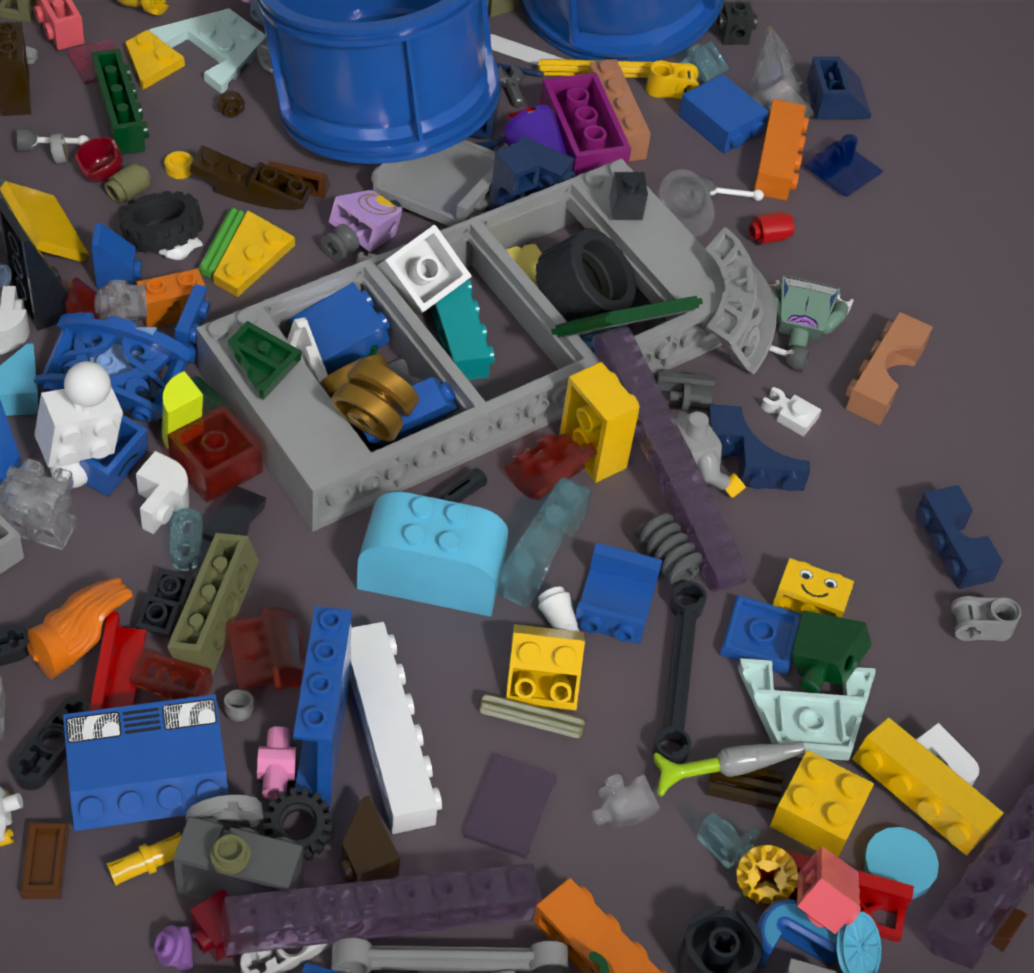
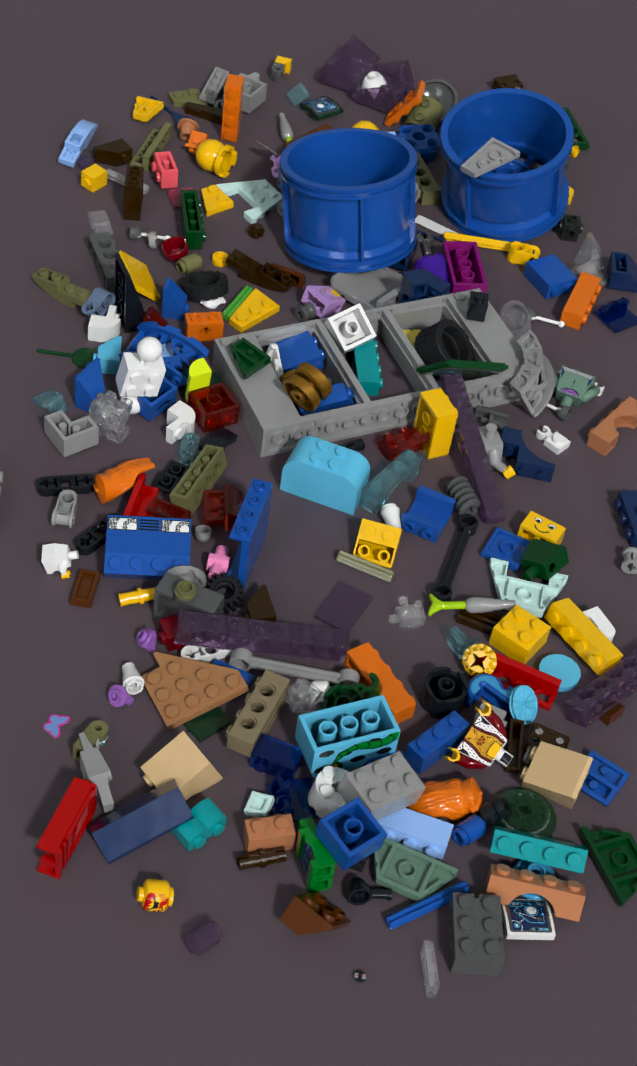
camera: 10 degrees right, 5 degrees down
clear brick [94,280,148,323] -> none
blue plate [174,284,211,373] -> none
white brick [350,622,442,834] -> none
nougat arch [588,59,651,161] -> none
clear light blue bracket [681,41,729,83] -> none
red brick [749,212,795,245] -> none
coral brick [797,845,861,934] -> none

